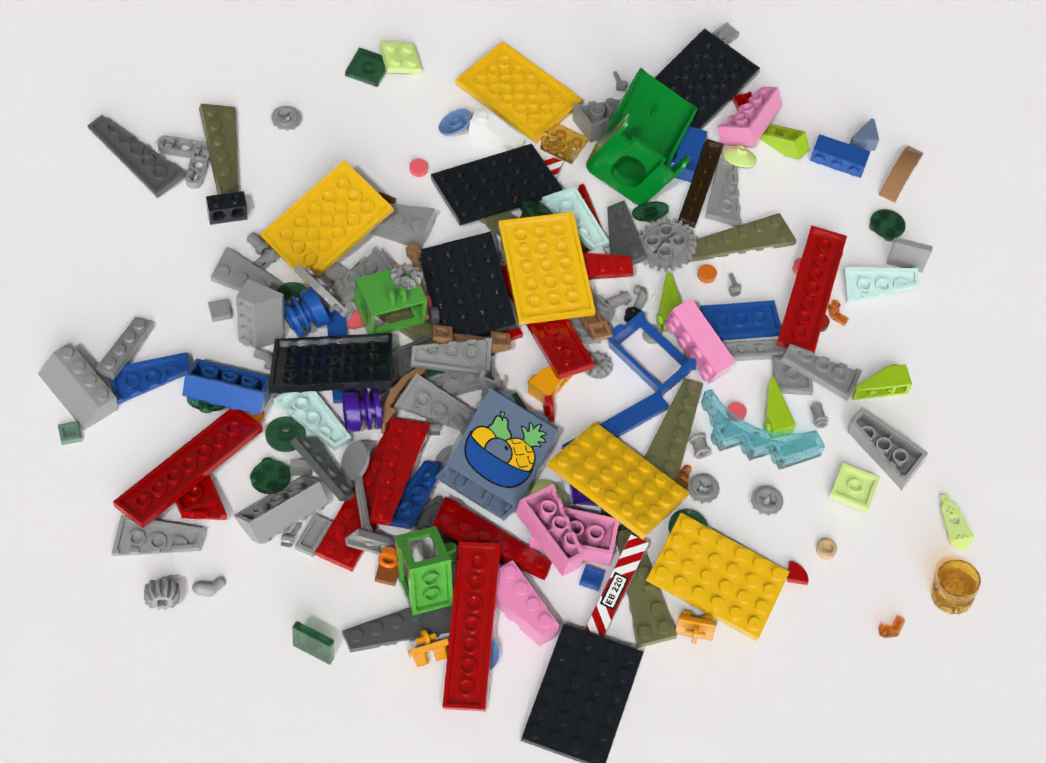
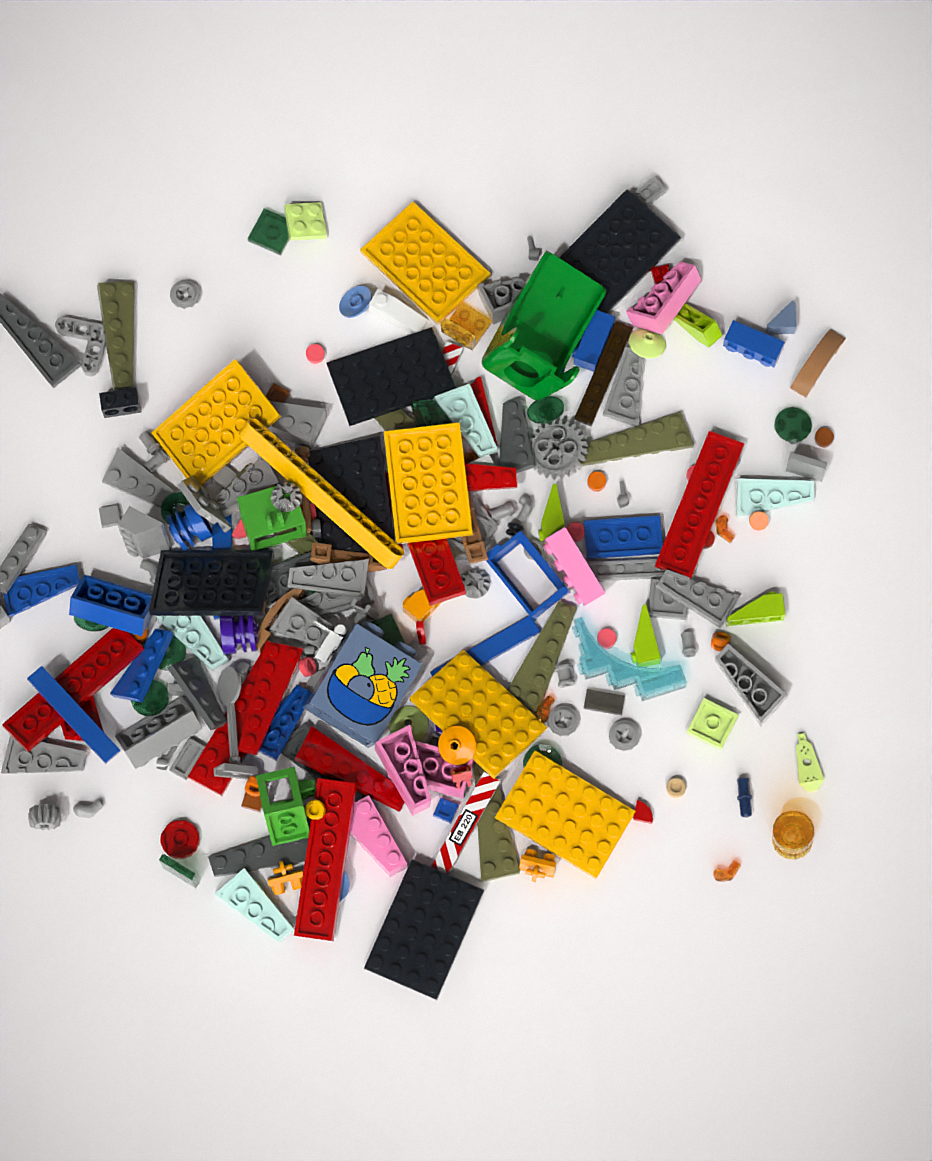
camera: 15 degrees right, 15 degrees up
none -> blue tile [27,666,120,764]
none -> blue wing [110,629,174,703]
none -> red tile [160,820,200,859]
none -> light aqua wing [215,868,295,942]
none -> yellow beam [239,418,404,569]
none -> coral tile [299,657,317,677]
none -> yellow tile [305,800,326,820]
none -> white piece [313,621,346,664]
none -> light orange dish [438,725,476,765]
none -> tile [450,765,473,789]
none -> clear smoke tile [583,689,625,716]
none -> orange tile [710,632,731,652]
none -> dark blue axle [737,778,753,818]
none -> tile [749,511,769,531]
none -> dark orange tile [814,428,834,448]

